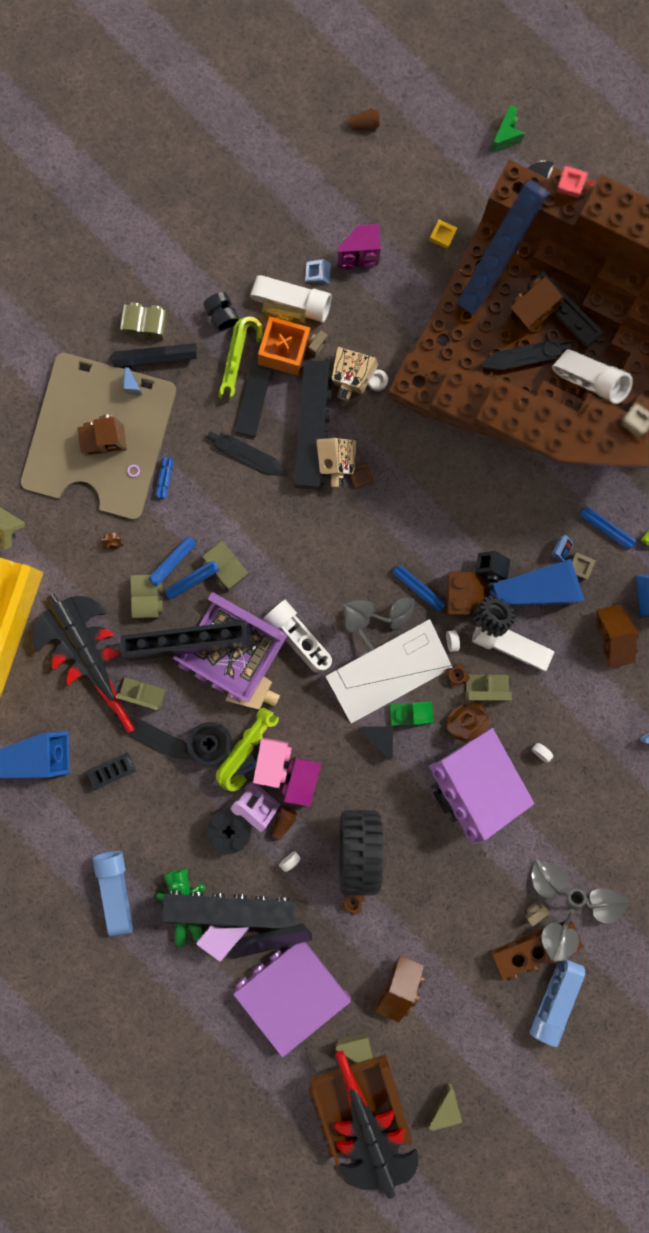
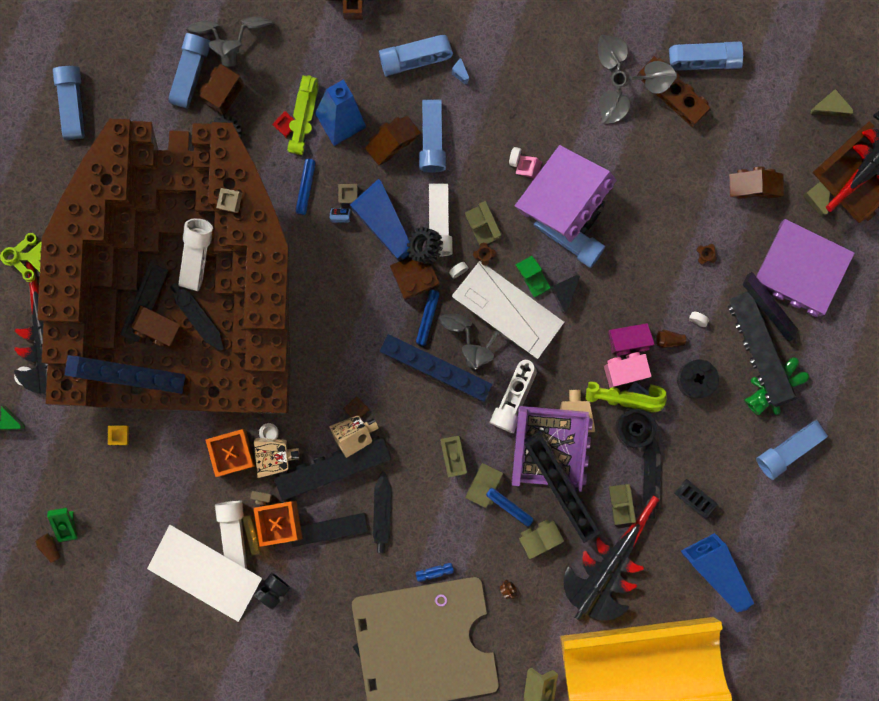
camera: 110 degrees left, 0 degrees up
reddish brown brick [77,414,127,456] -> none
black tile [112,343,197,367] -> none
olive brick [120,302,167,340] -> none
medium blue slope [123,368,142,394] -> none
blue axle [148,537,196,586] -> none
lavender slope [196,926,249,961] -> none
lime piece [219,317,263,401] -> none
lavender plate [231,781,281,832] -> none
medium blue slope [305,259,331,284] -> none
magenta slope [337,224,381,270] -> none
black tyre [338,810,384,896] -> none
reddish brown tile [447,702,489,741] -> none
black brick [475,551,510,583] -> none
dark tan plate [524,903,550,926] -> none
coral plate [557,166,587,198] -> none
none -> green slope [47,508,77,542]
none -> white sticker [147,525,262,622]
none -> orange brick [206,429,256,477]
none -> dark blue brick [380,334,492,402]
none -> medium blue beam [419,100,446,173]
none -> olive panel [440,436,467,477]
none -> bright pink slope [515,155,542,179]
none -> medium blue beam [534,221,606,268]

